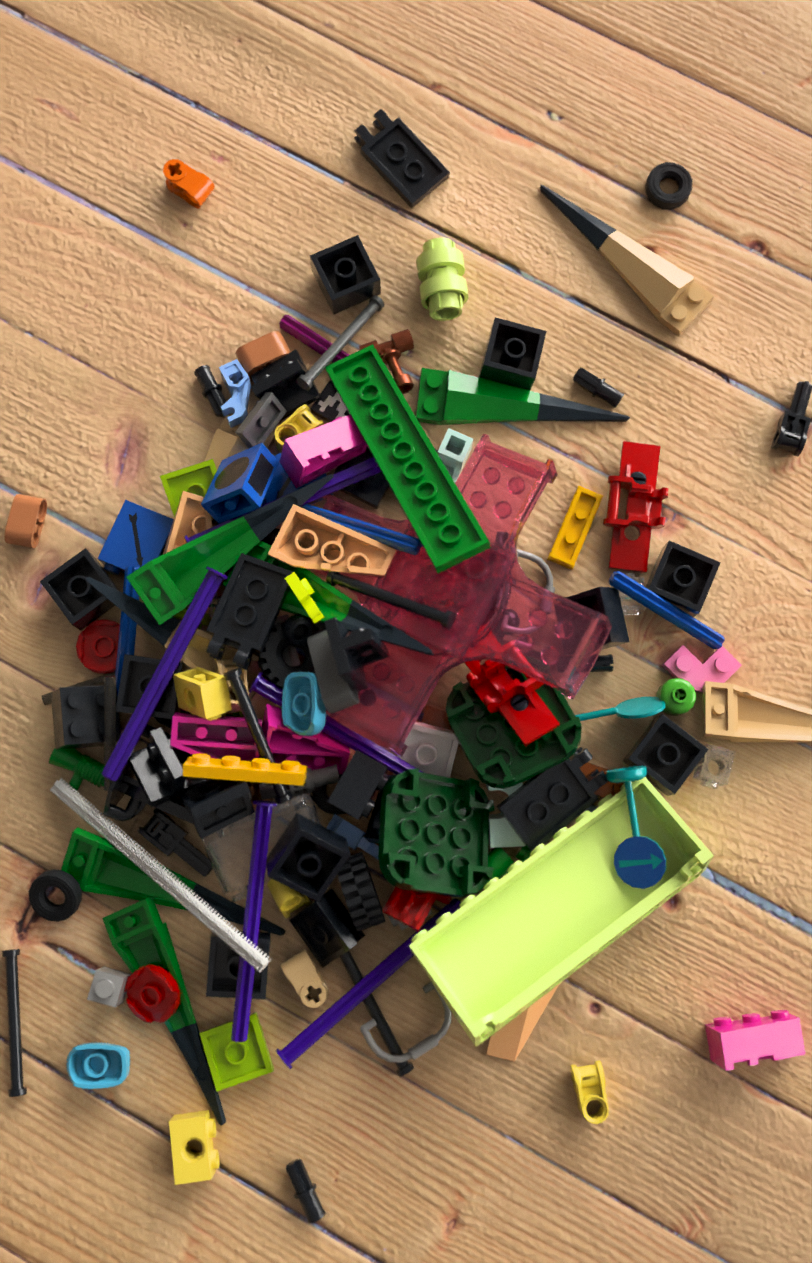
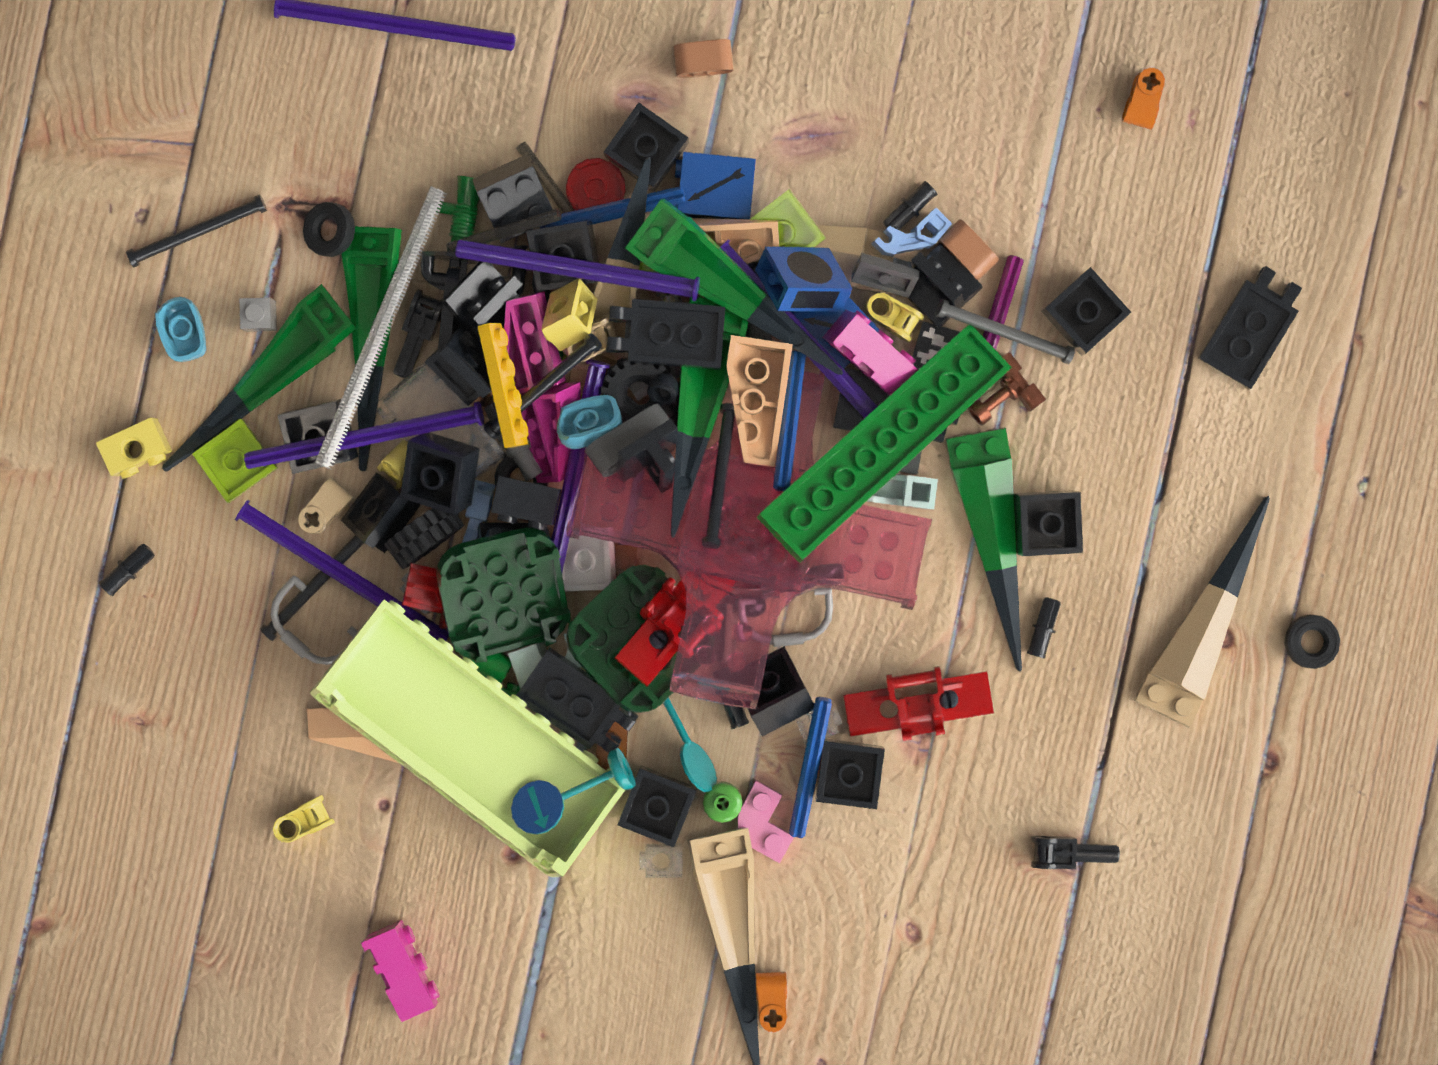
camera: 70 degrees right, 10 degrees up
red tile [124,964,181,1023] -> none
neon yellow plate [285,572,324,624] -> none
yellowish green piece [416,238,468,321] -> none
yellow tile [547,485,603,570] -> none

